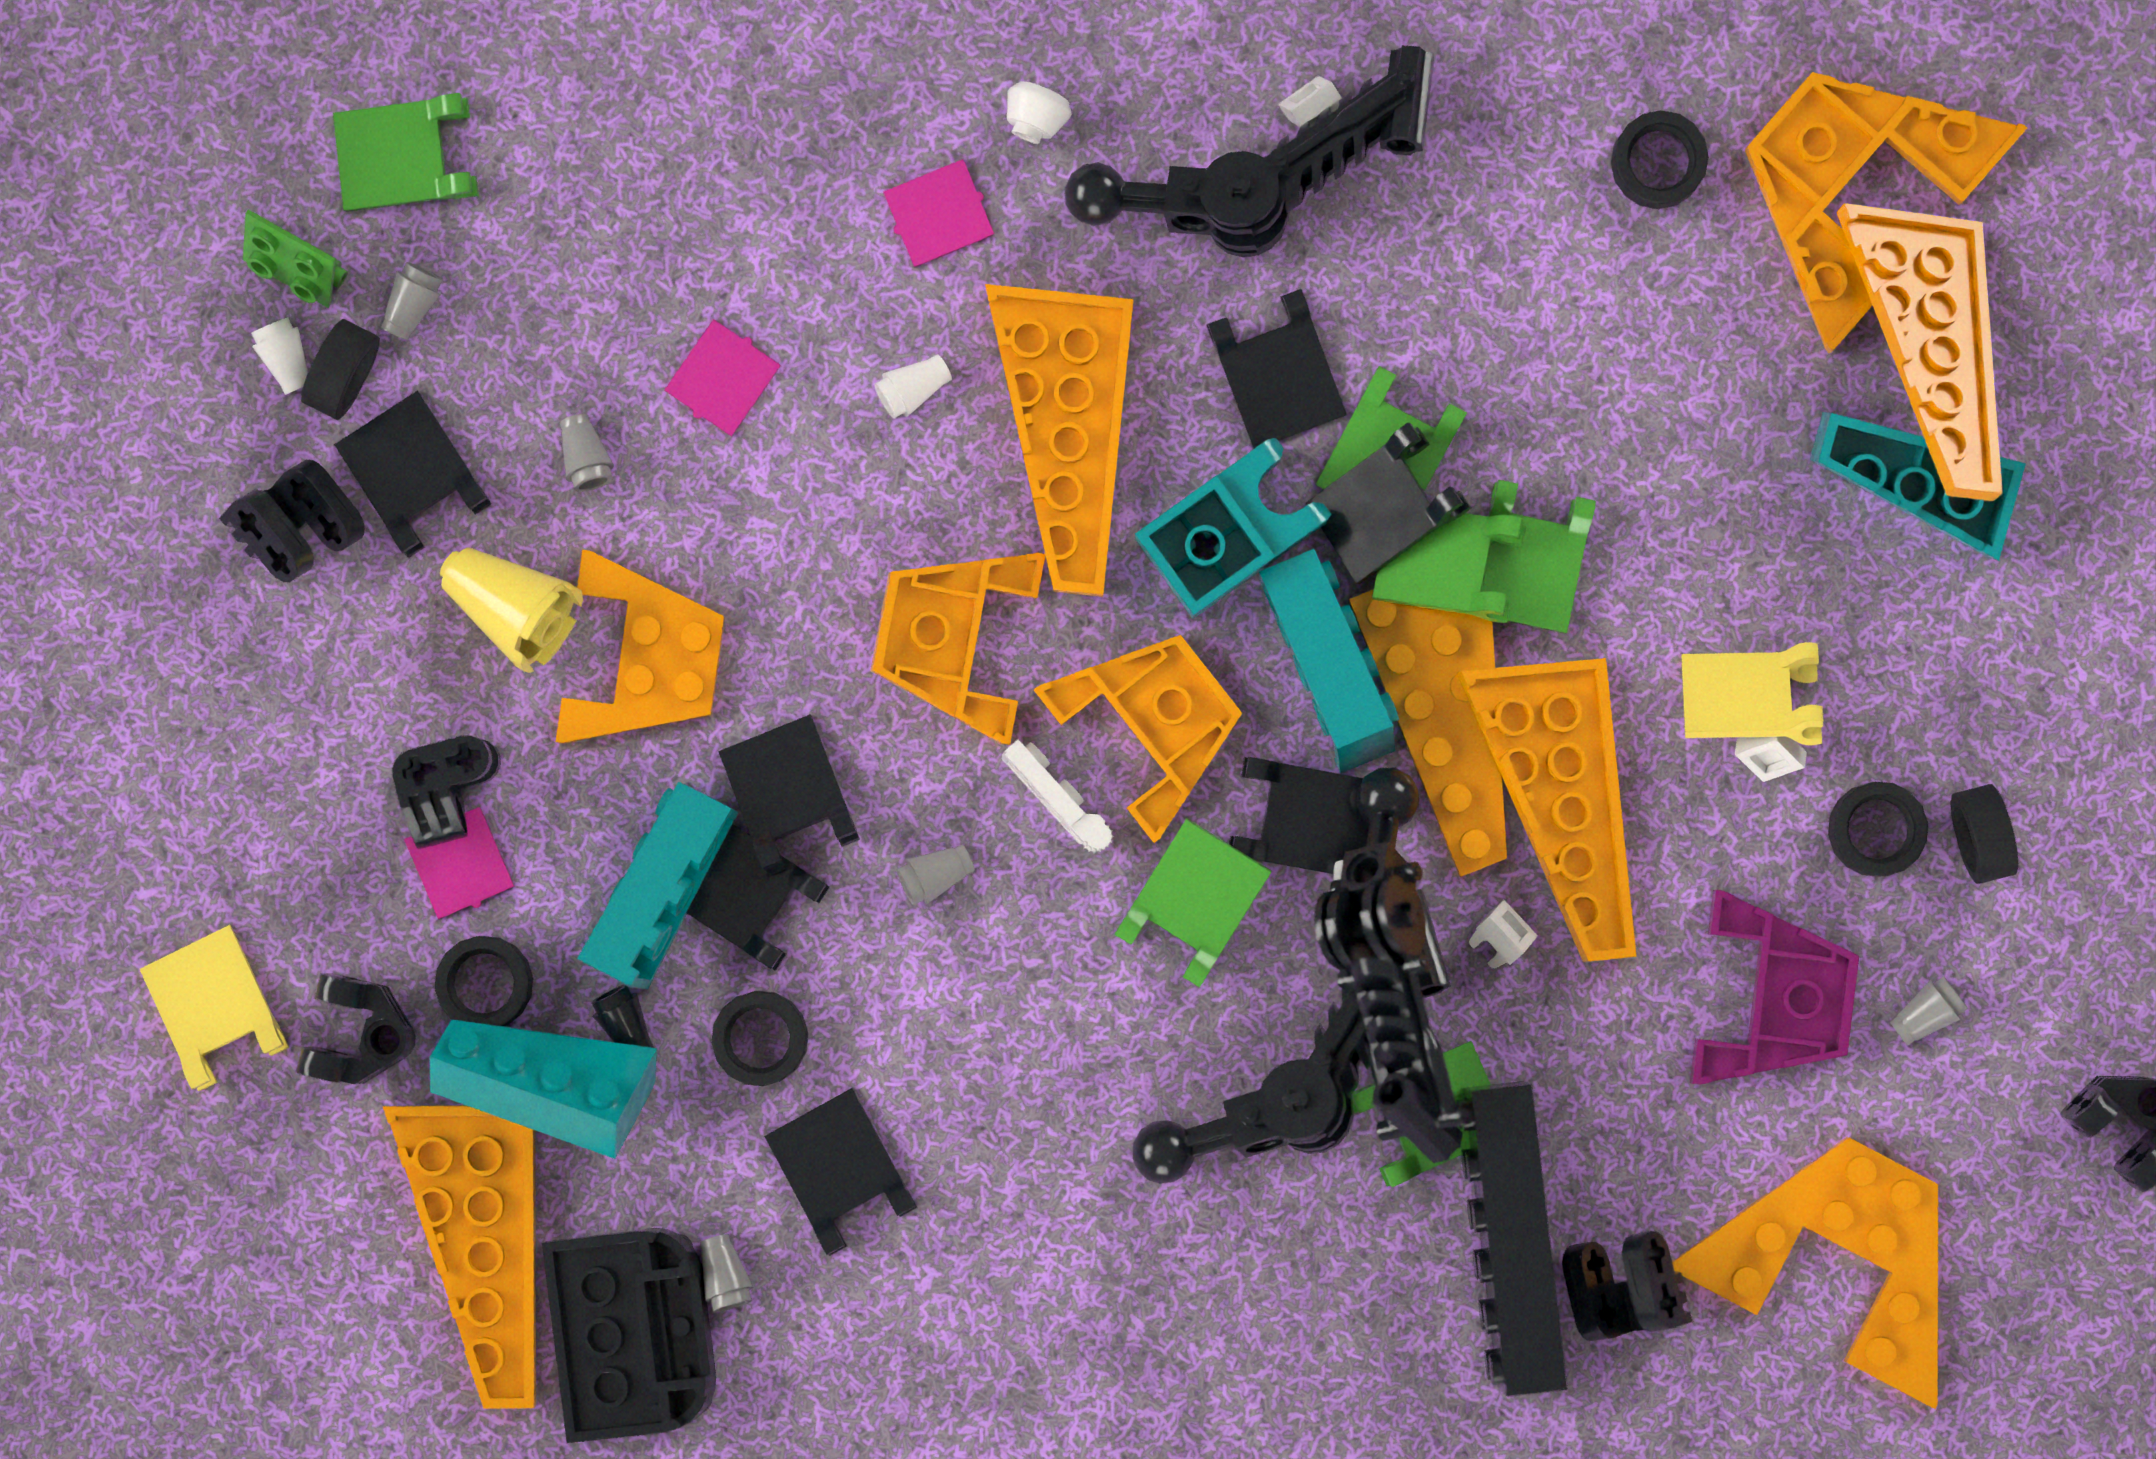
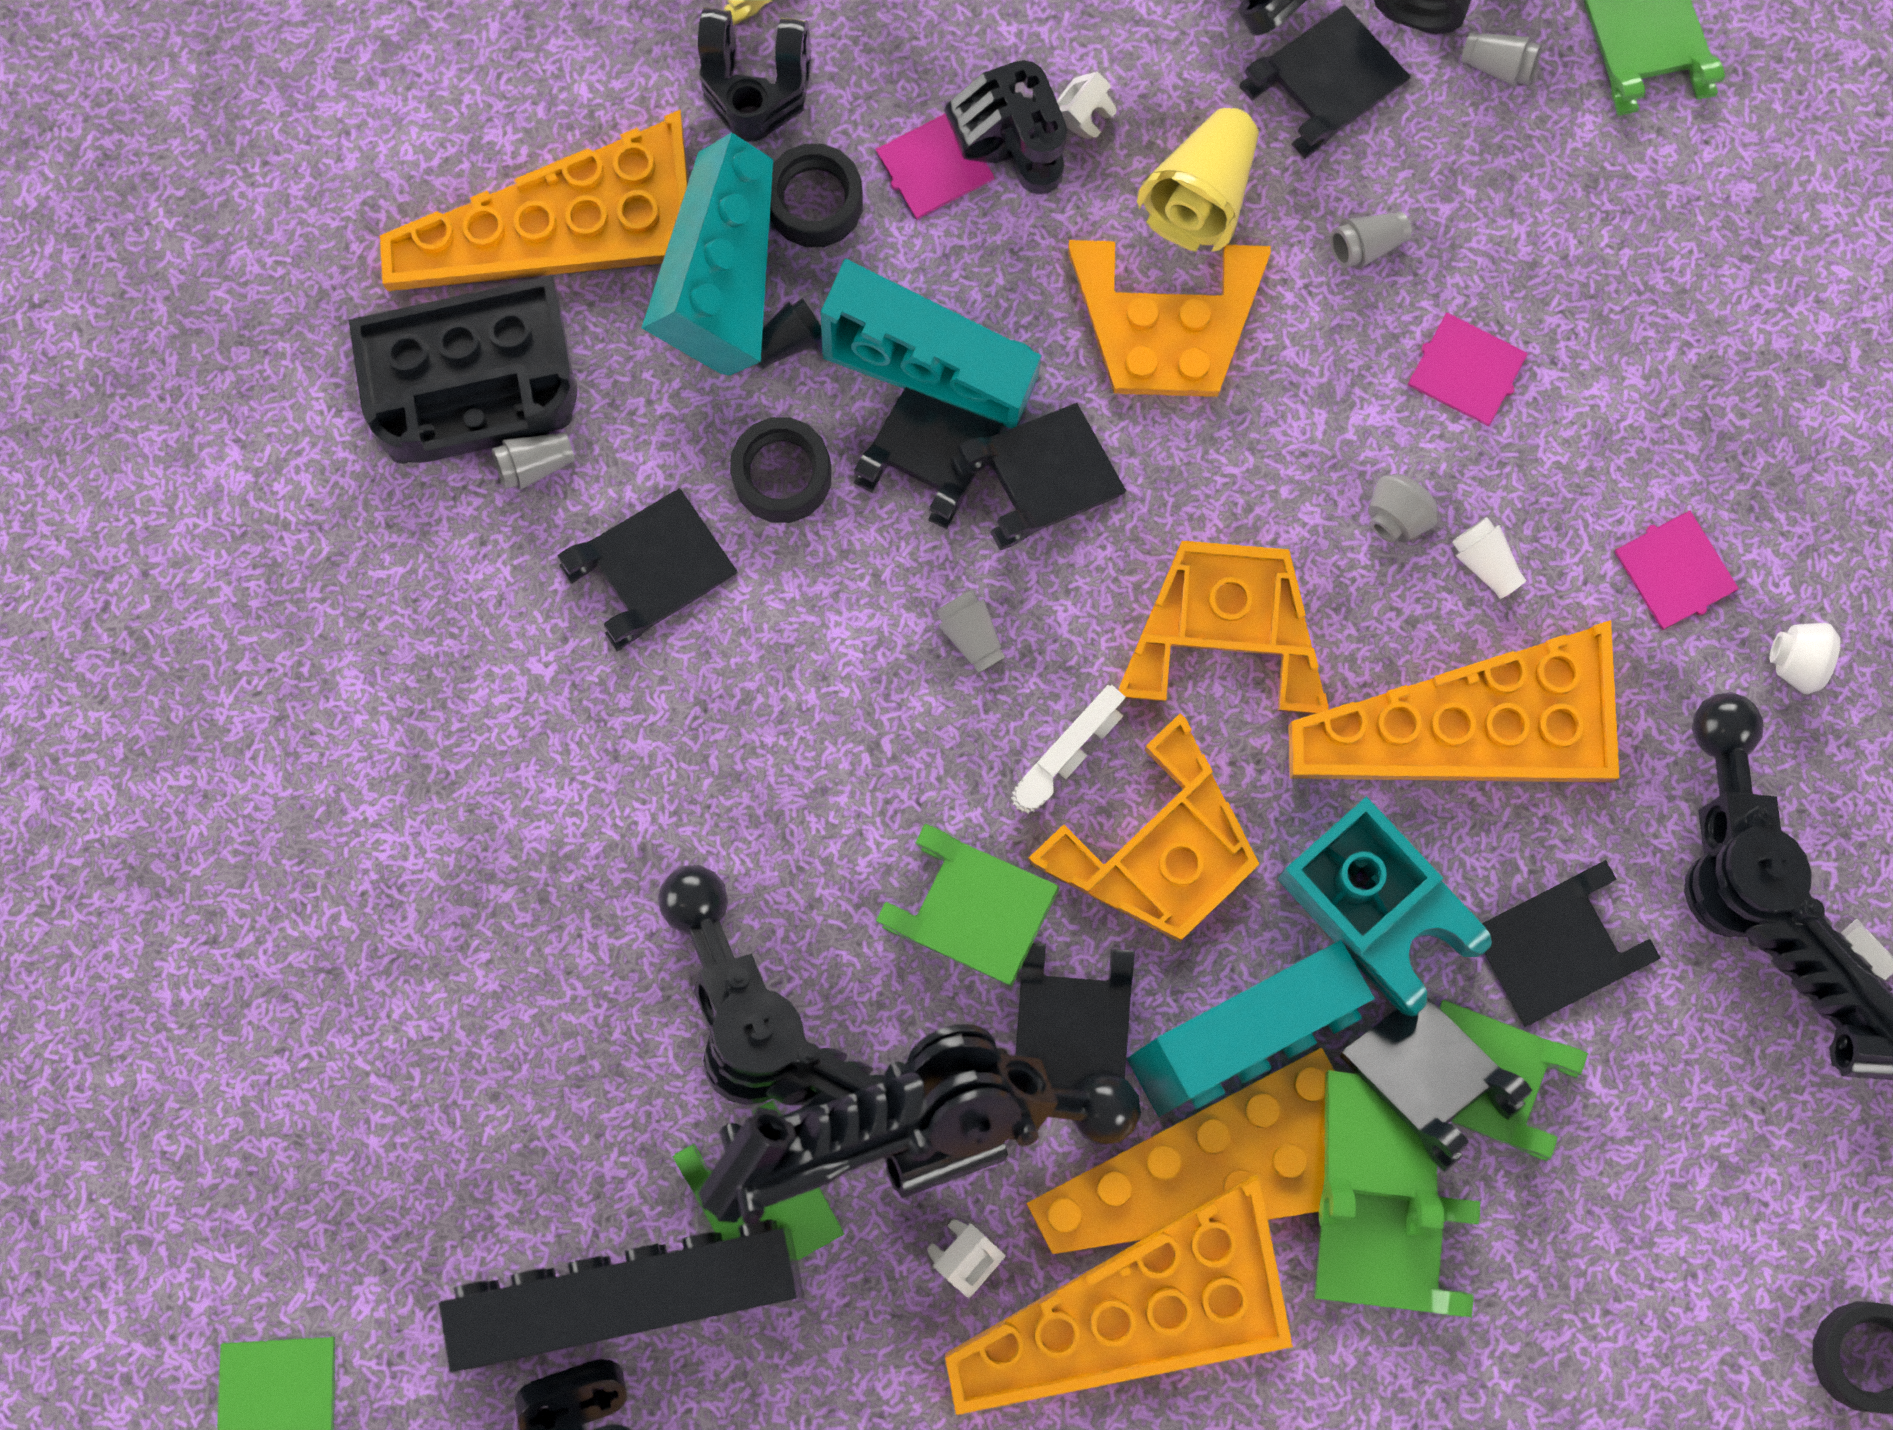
camera: 90 degrees right, 10 degrees down
none -> white tile [1057,71,1116,139]
none -> light grey cone [1368,474,1438,543]

